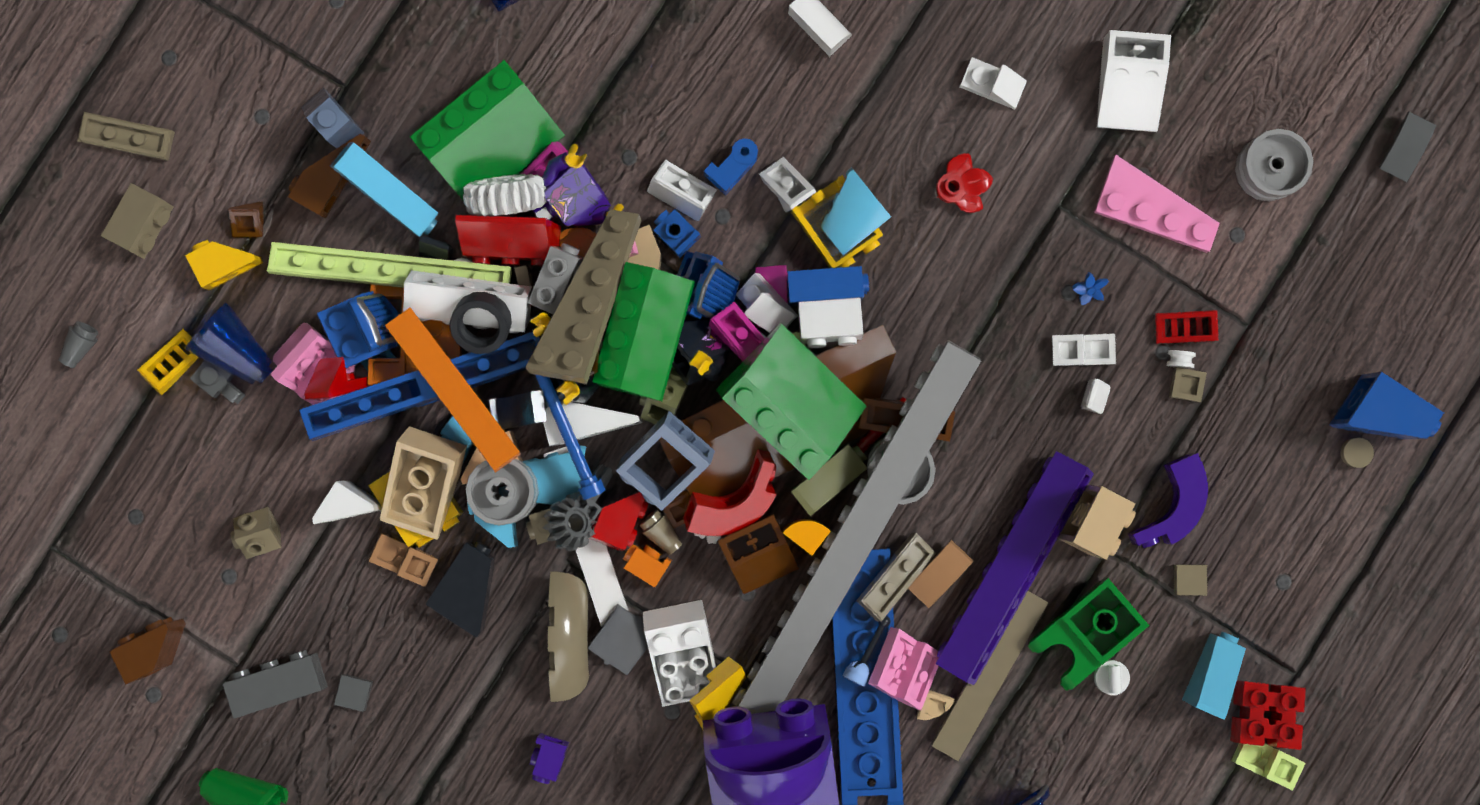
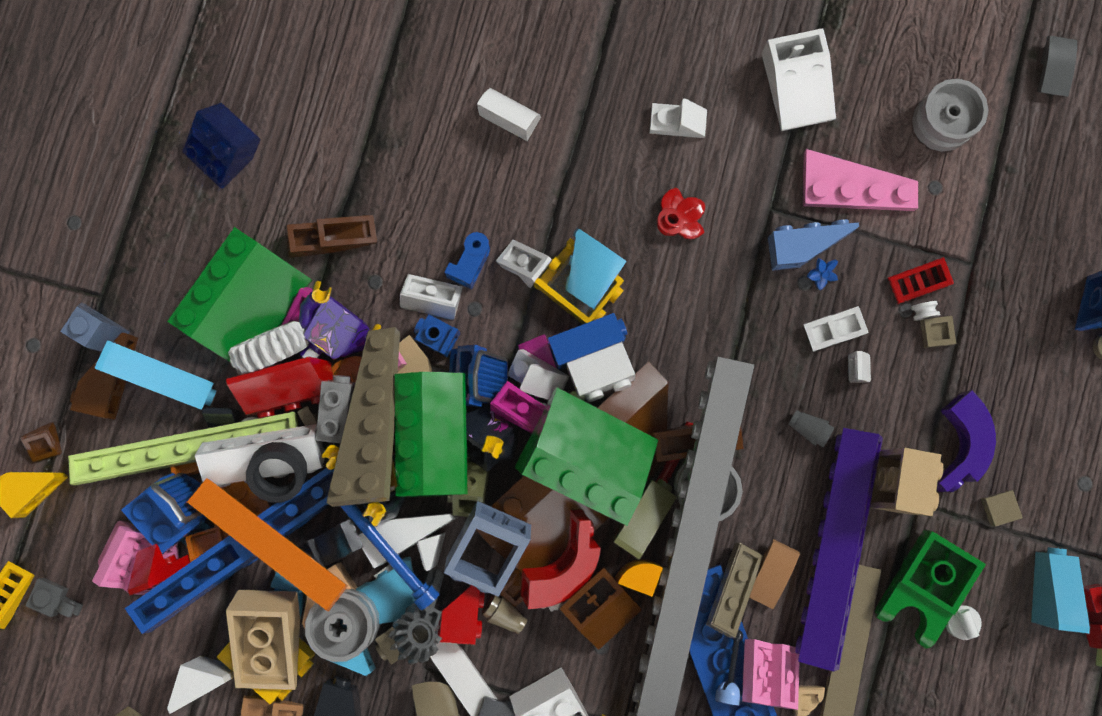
camera: 20 degrees left, 5 degrees down
clear blue cone [185,303,273,384] -> none
orange brick [623,544,672,587] -> none
none -> reddish brown slope [285,215,377,258]
none -> white slope [417,533,445,571]
none -> medium blue slope [768,220,859,270]
none -> dark grey cone [788,410,835,447]

